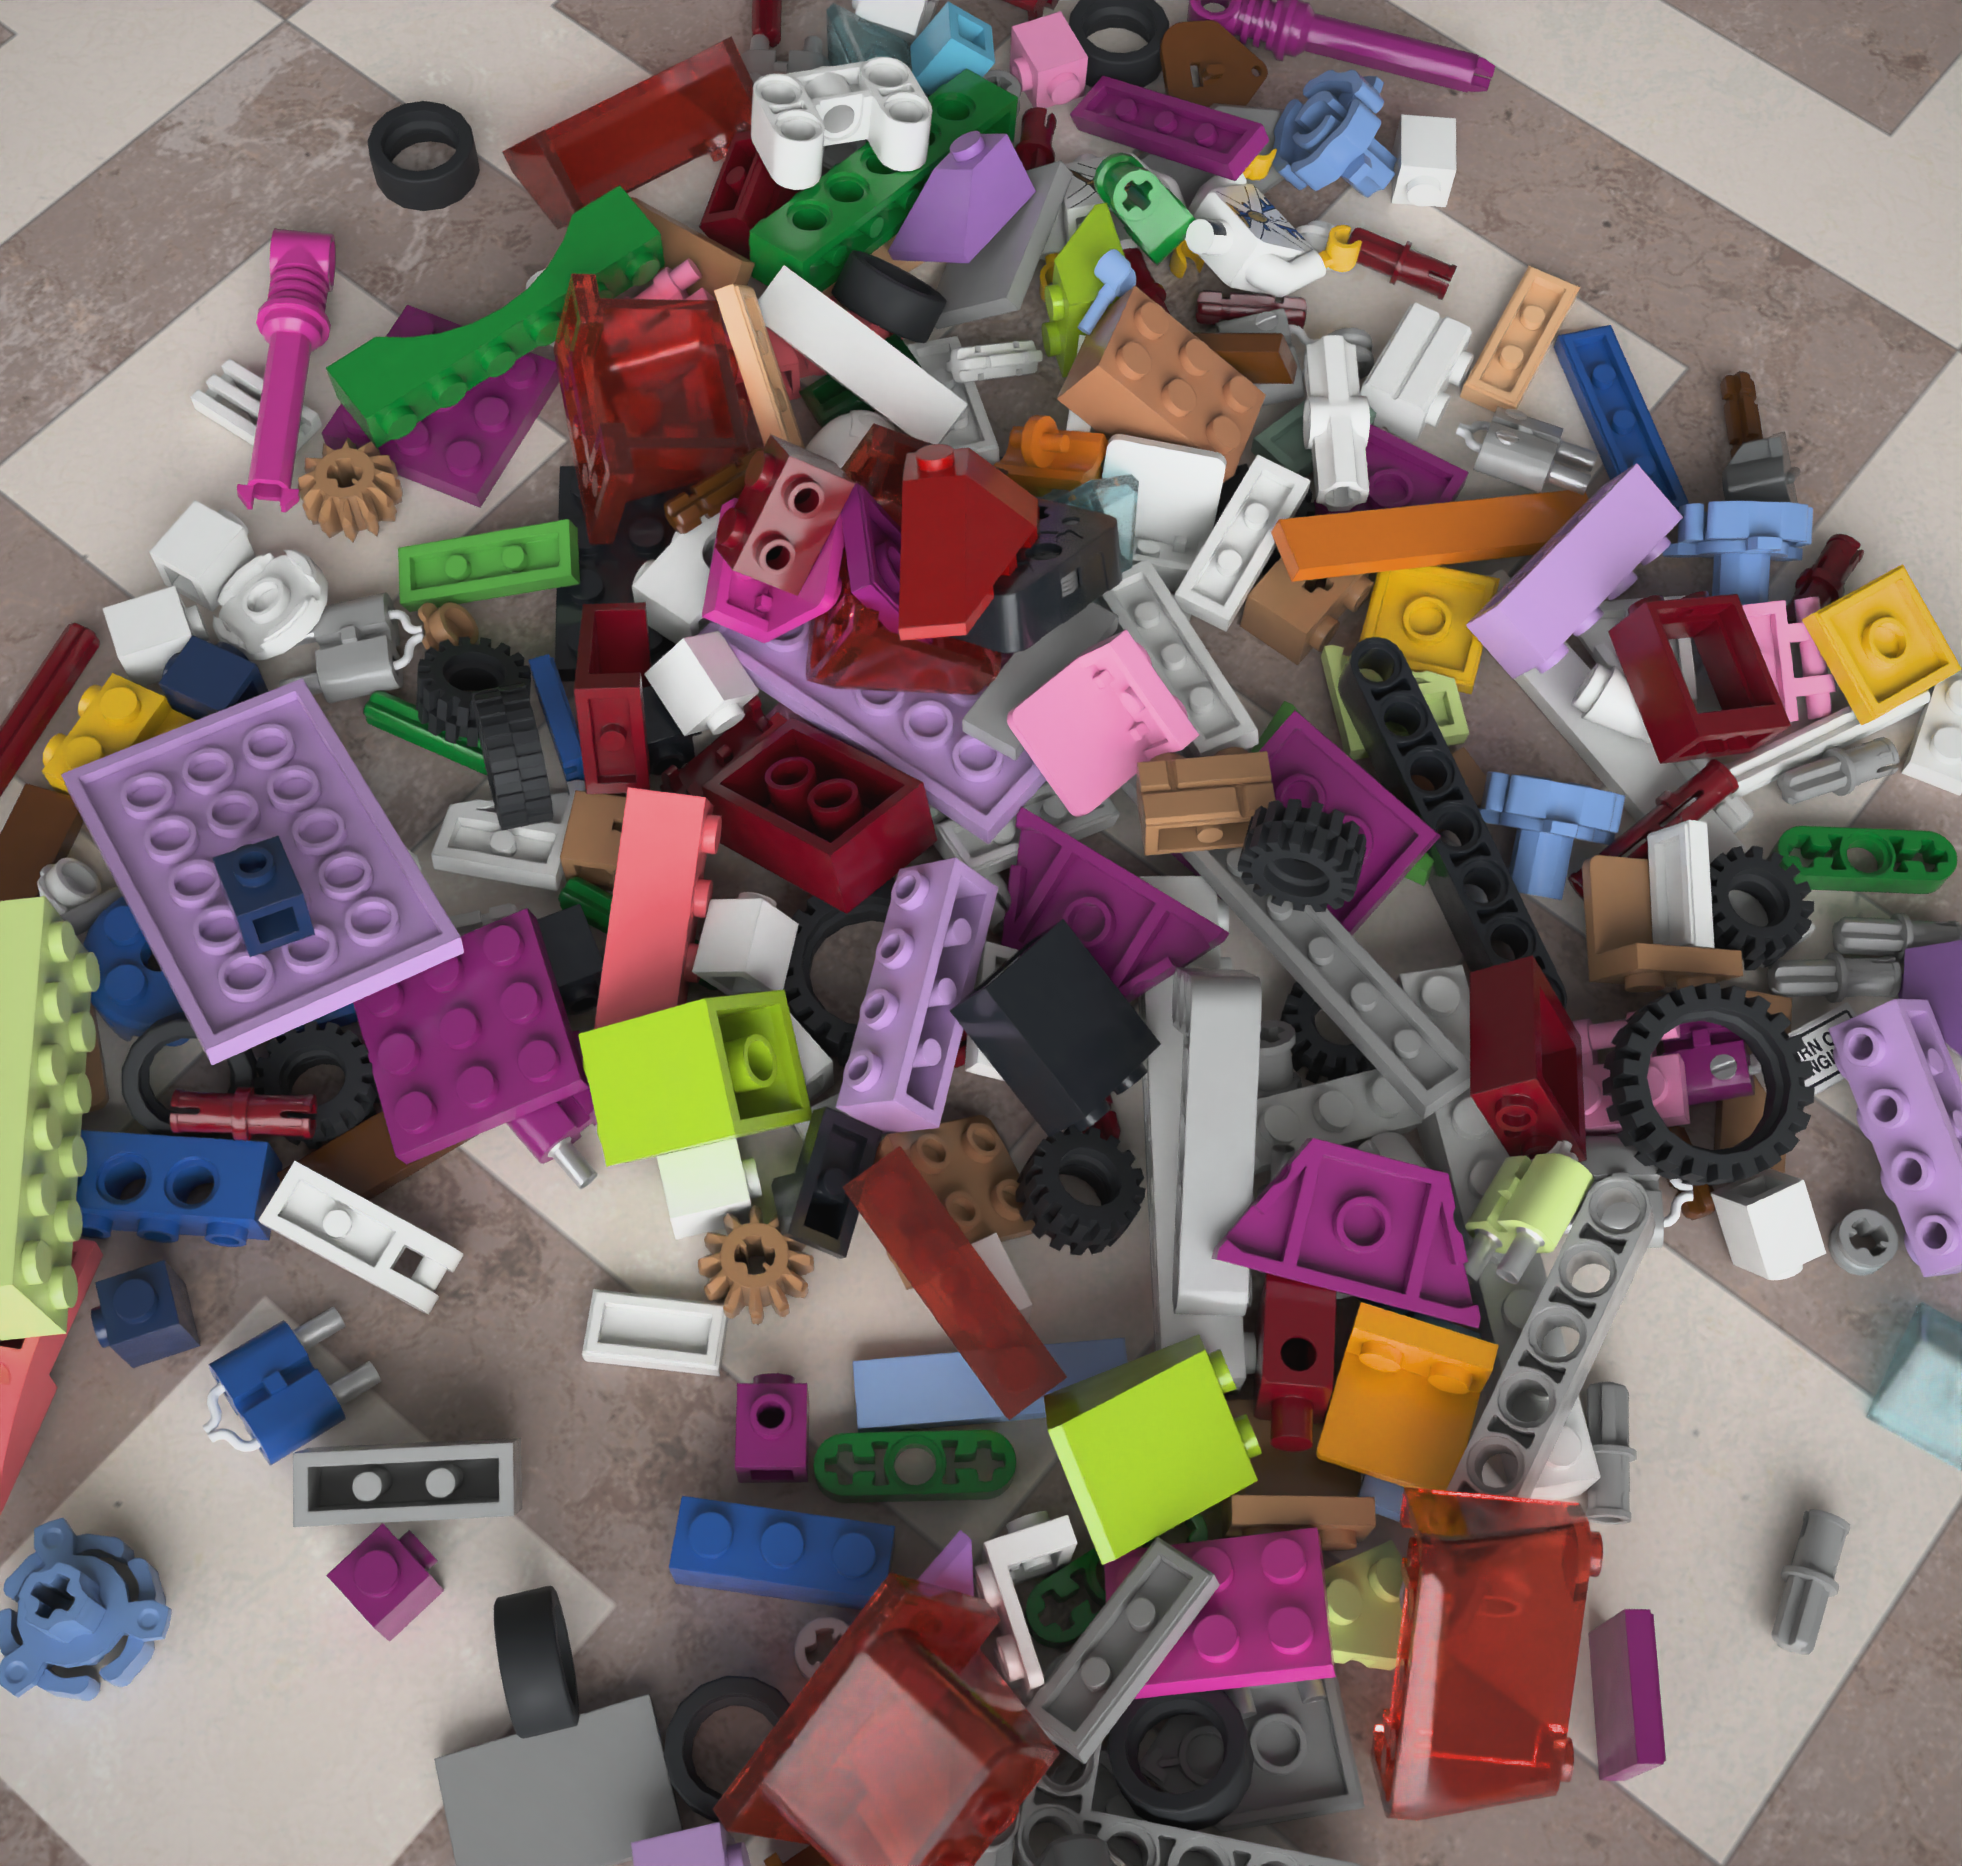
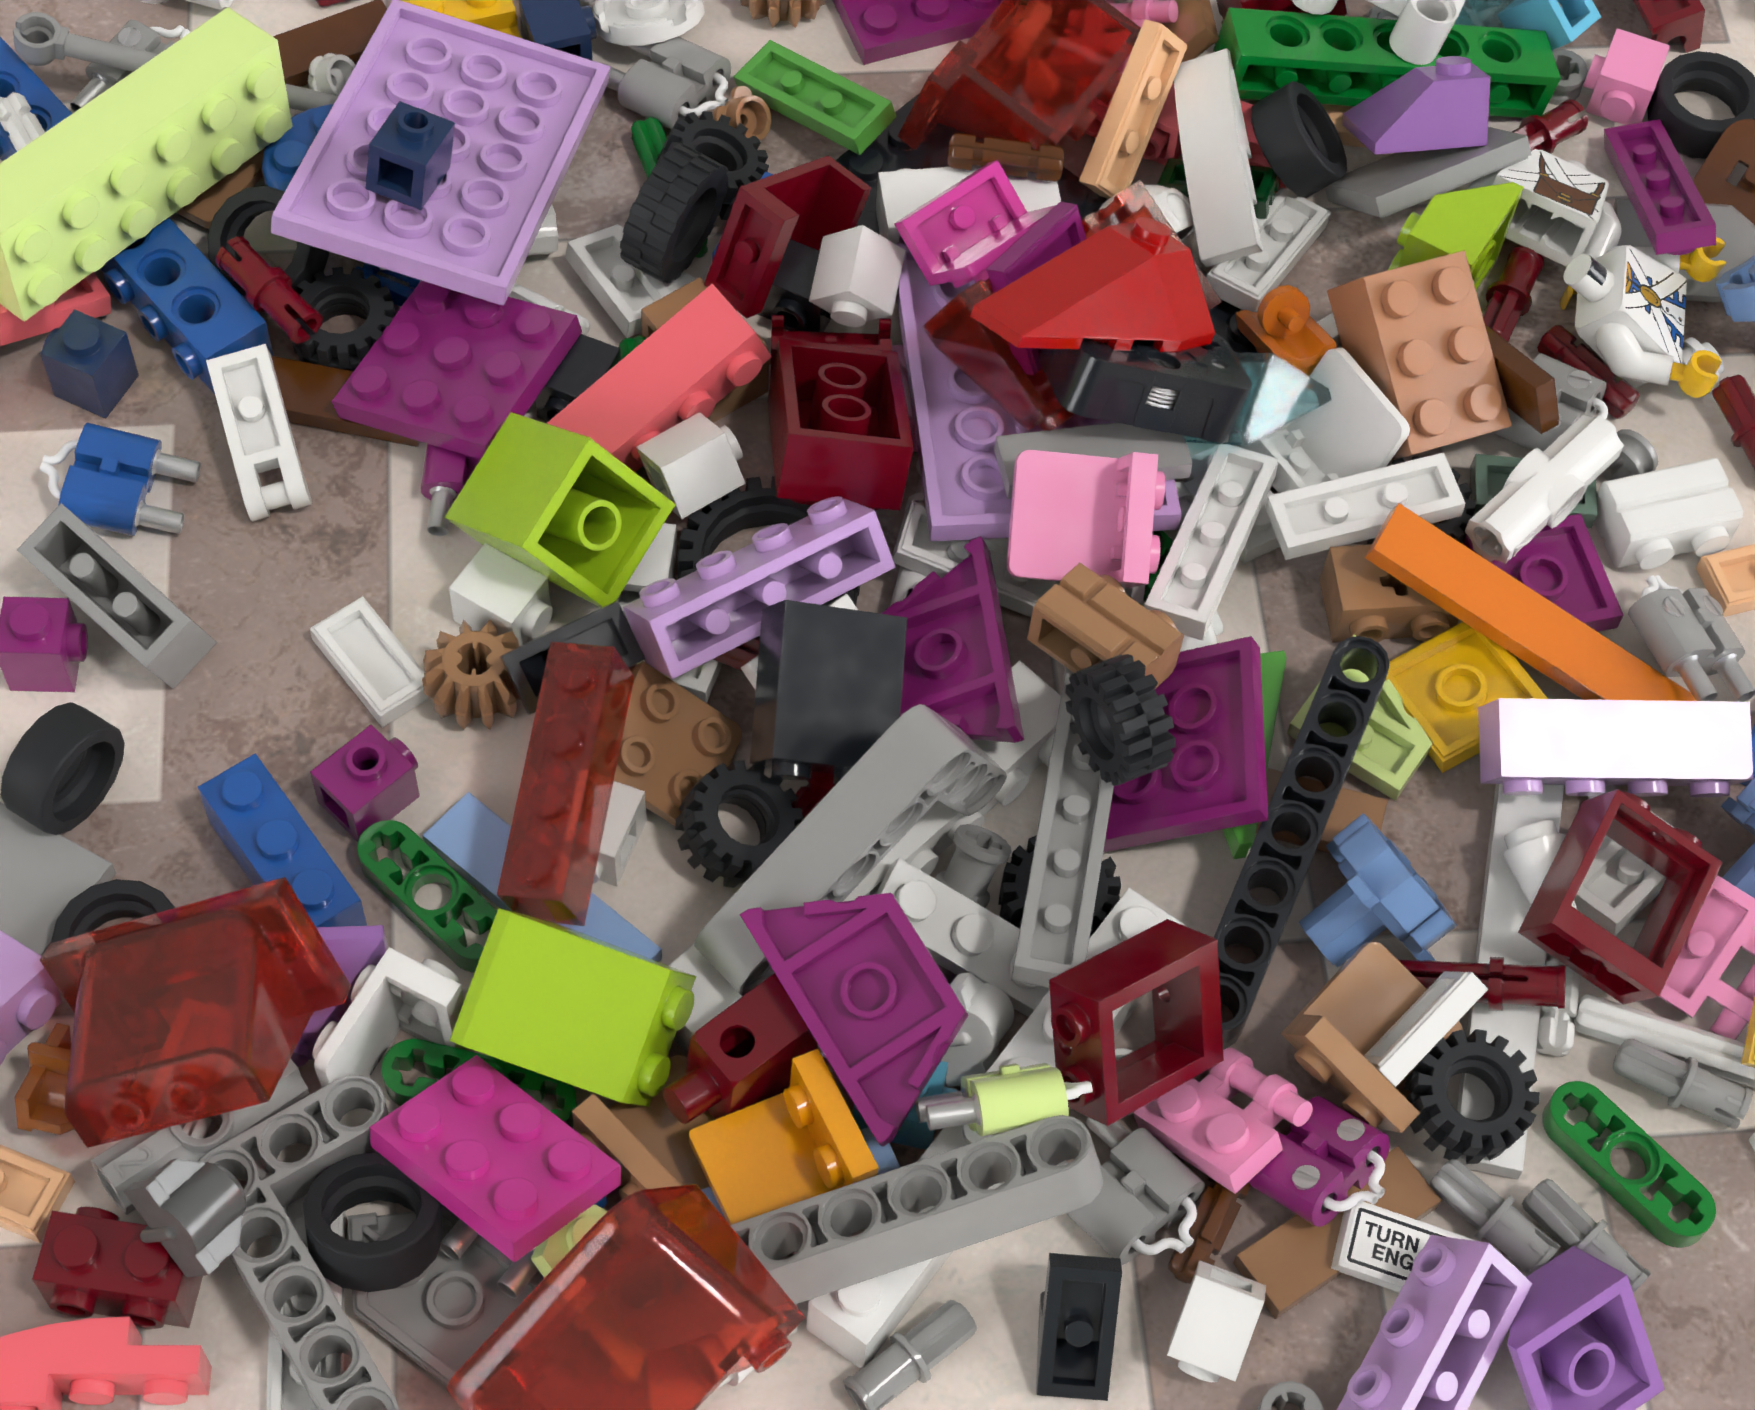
camera: 45 degrees right, 5 degrees down
dark red brick [715,434,855,596] -> none
white axle [945,340,1043,383] -> none
light grey tile [1021,1537,1220,1764] -> none
light blue hand [1078,249,1137,335] -> none
piece [1094,152,1196,266] -> none
black tyre [1602,983,1815,1186] -> none
none -> black slope [1036,1253,1122,1401]

